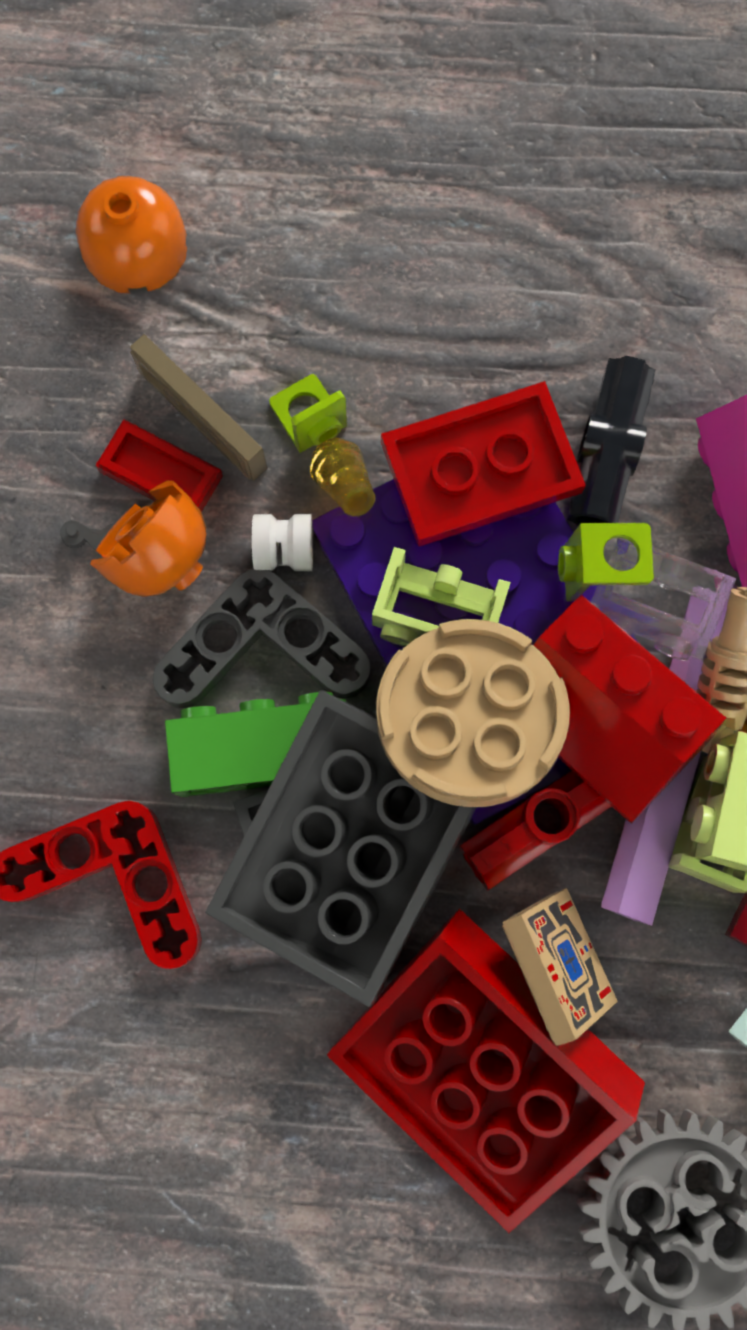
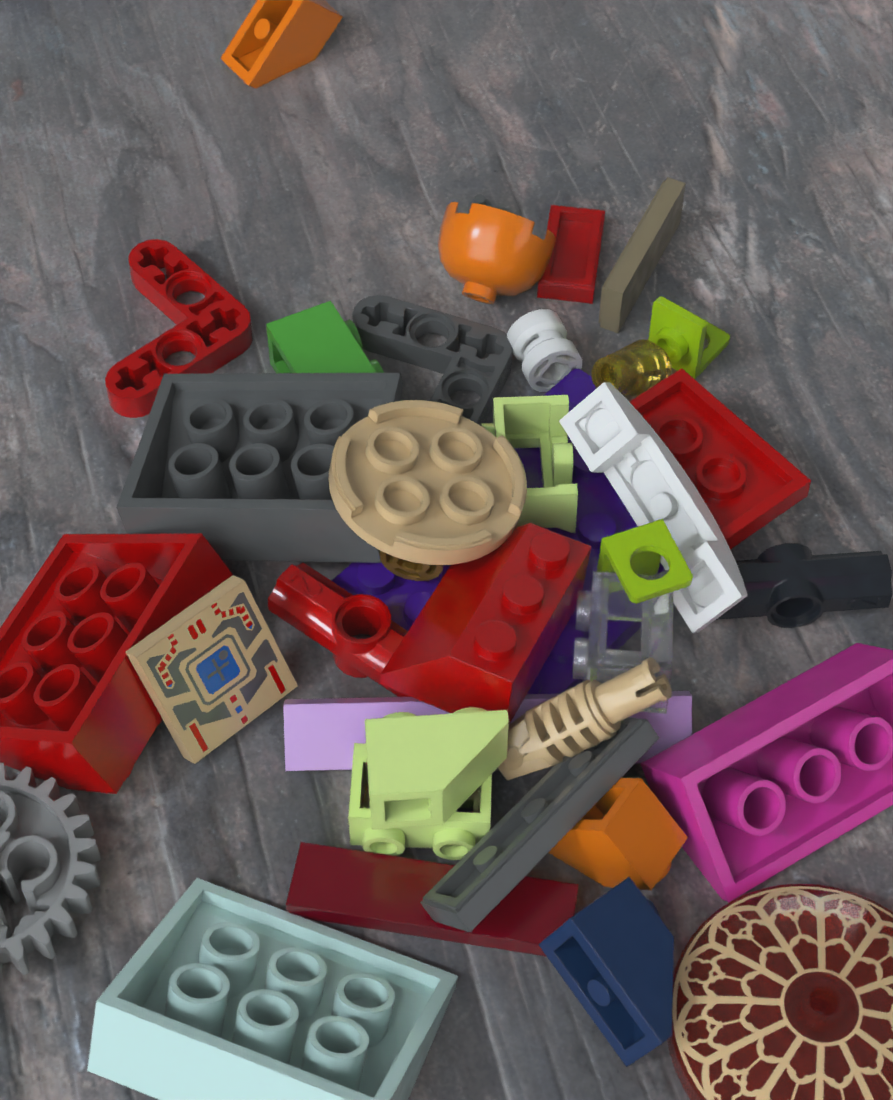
camera: 70 degrees right, 25 degrees down
orange cylinder [75,176,187,294] -> none
none -> white slope [559,382,748,633]

